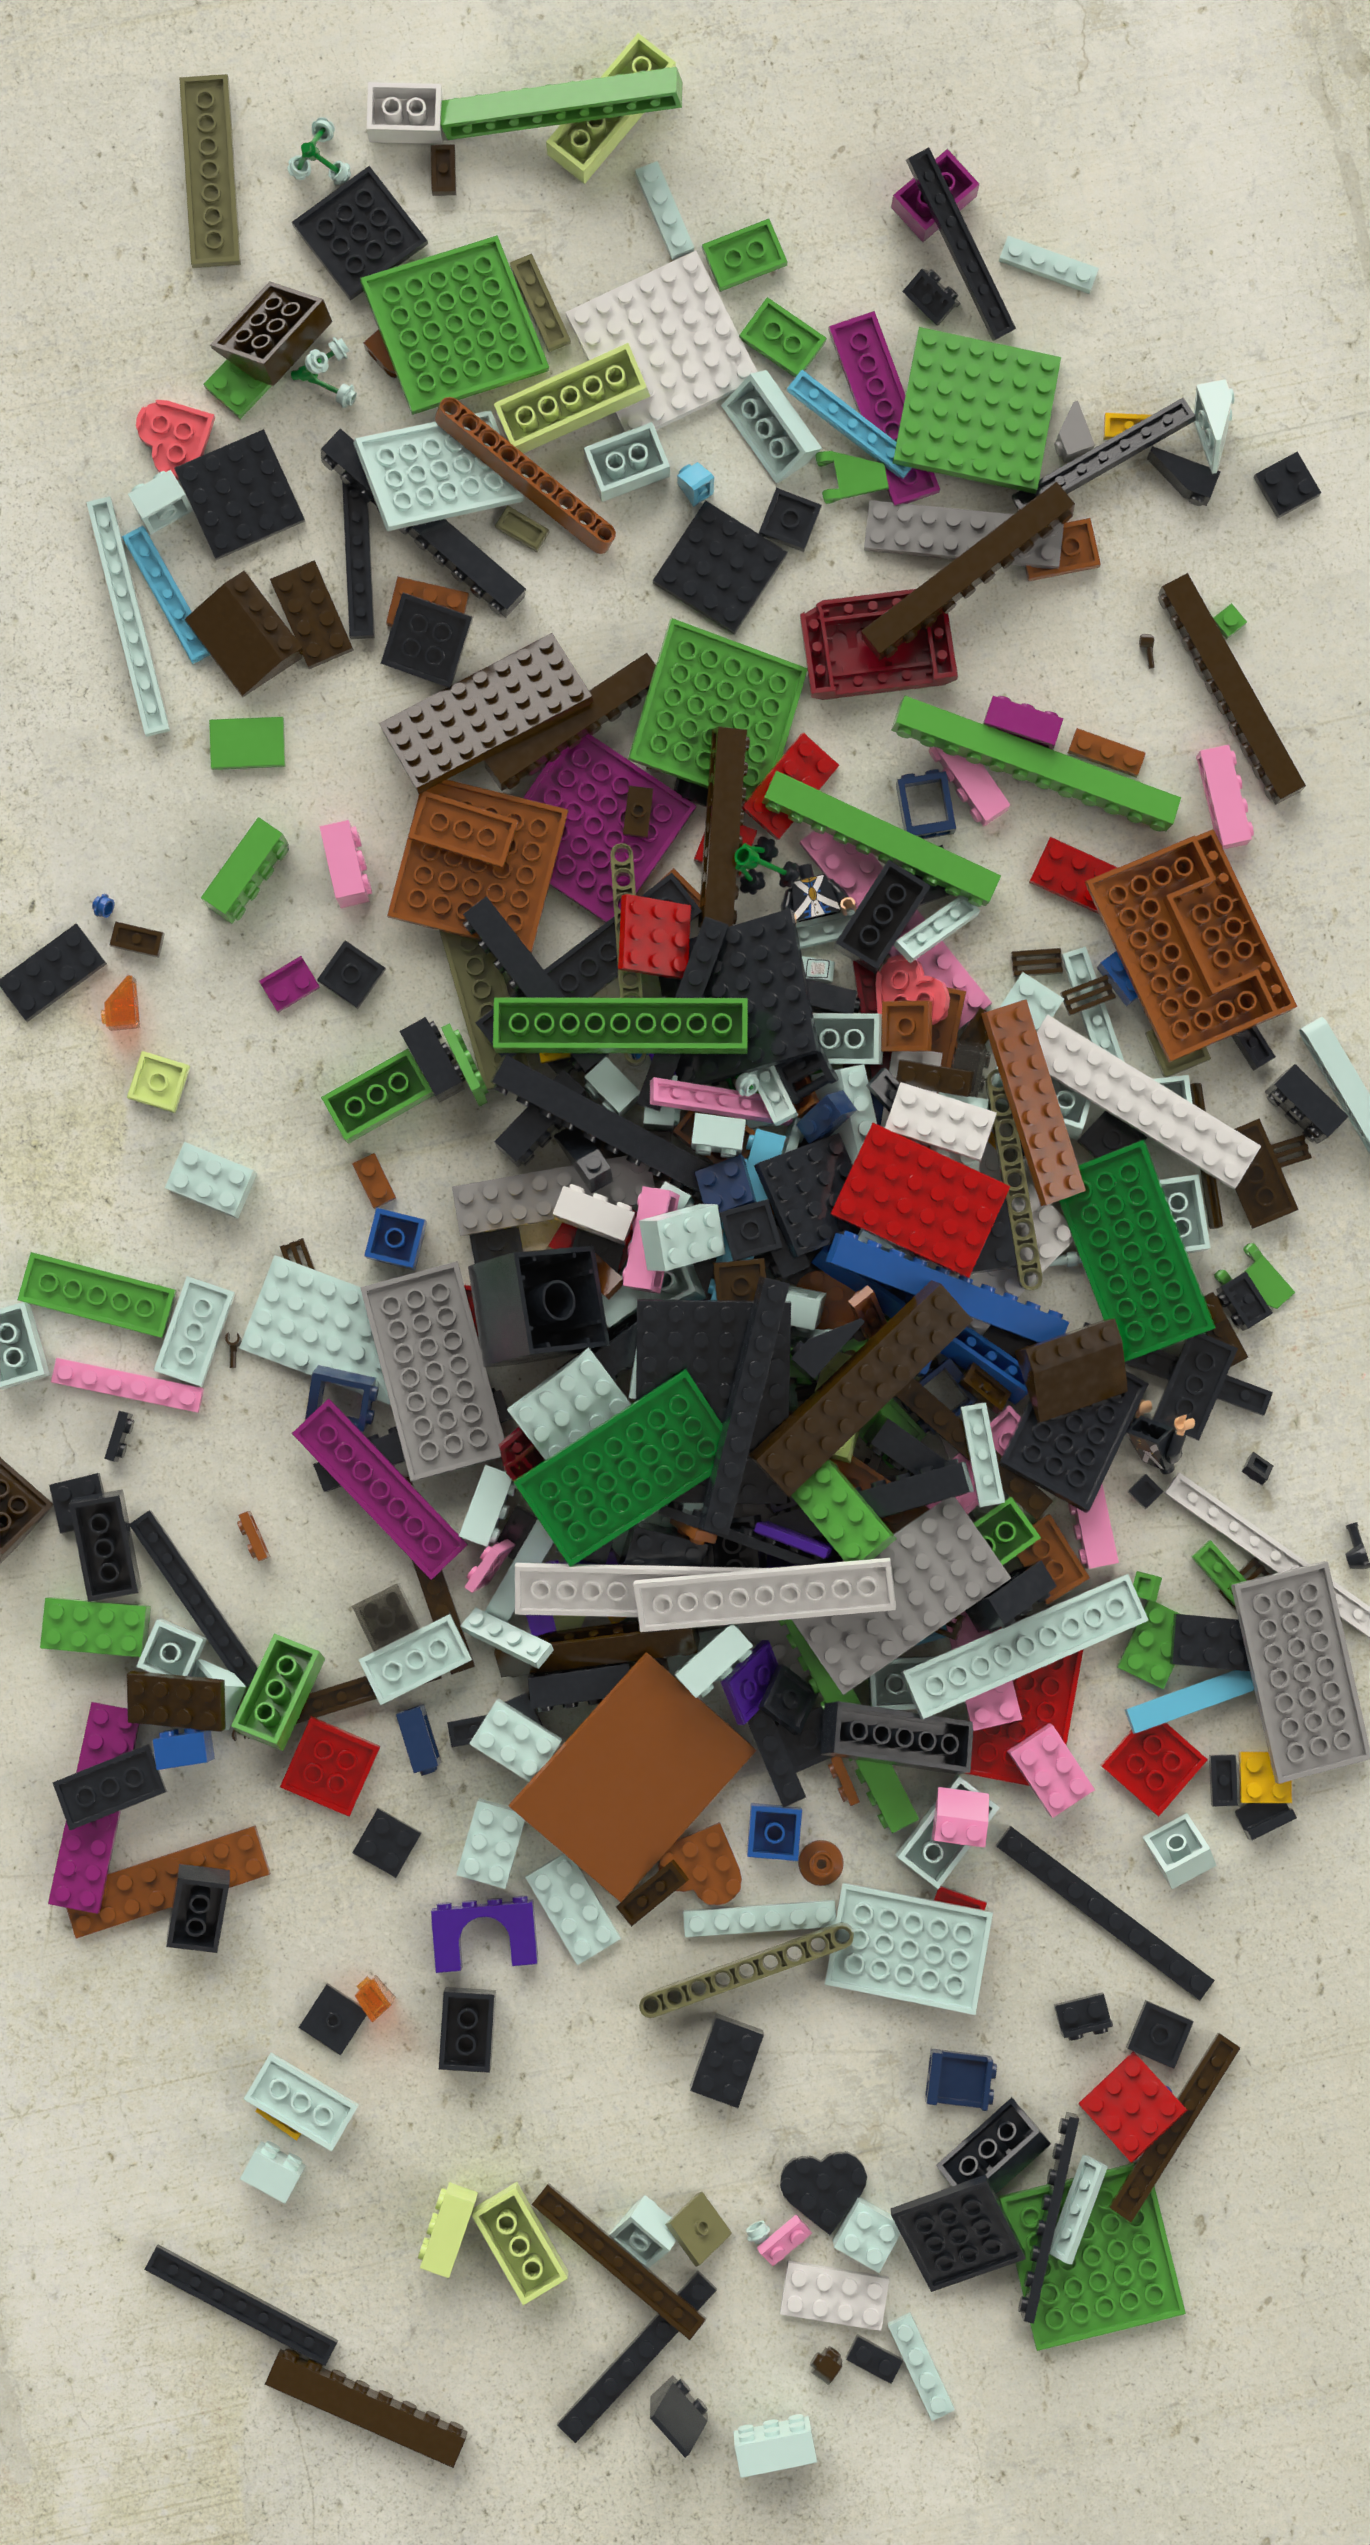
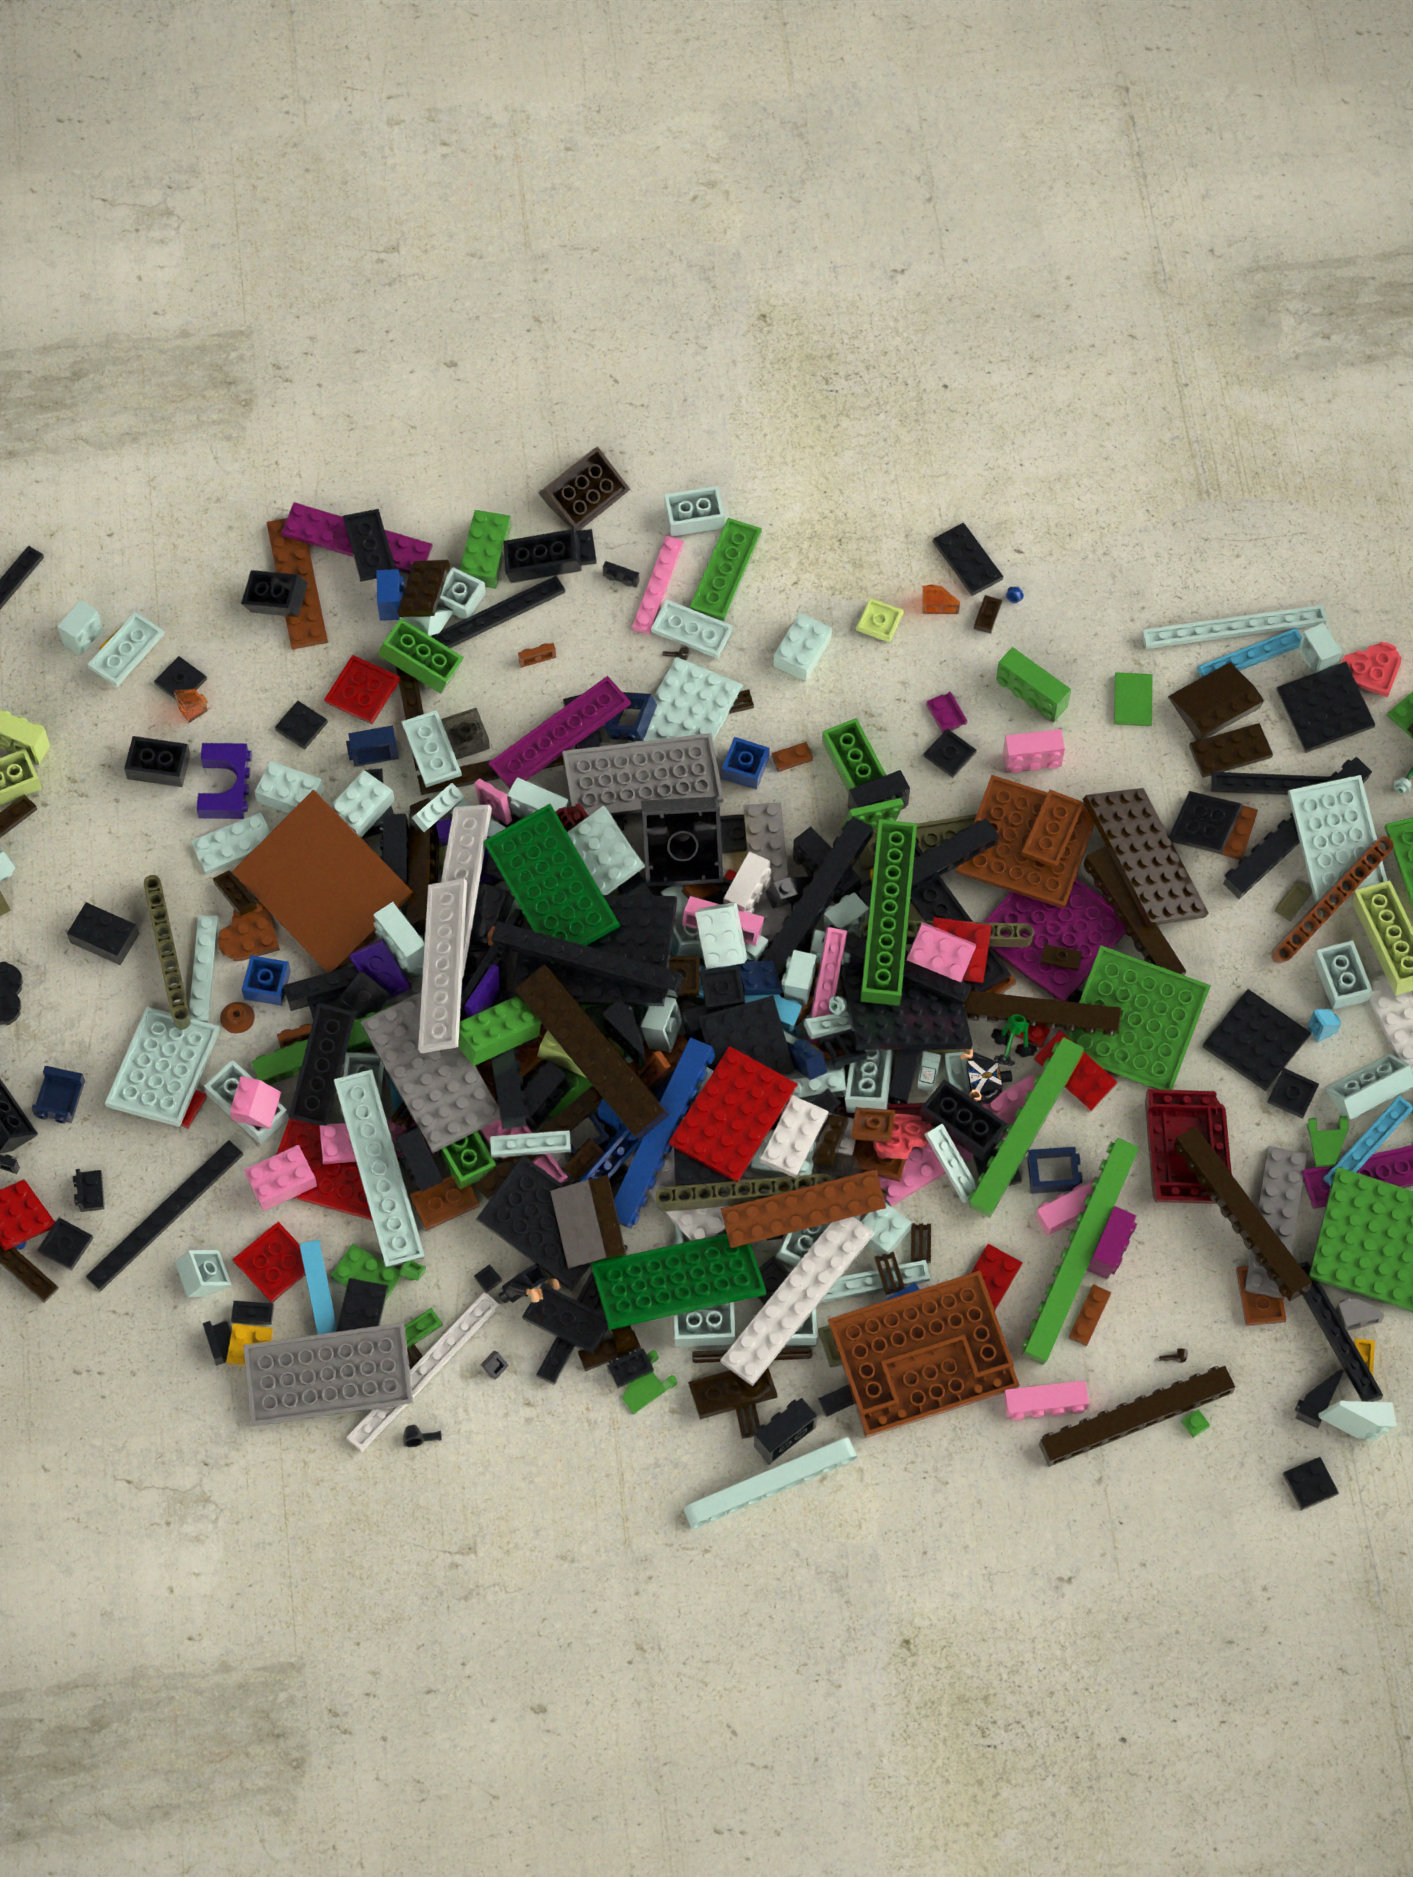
camera: 100 degrees right, 20 degrees down
bright pink brick [1068,1485,1119,1569] -> none
none -> bright pink brick [907,922,976,982]

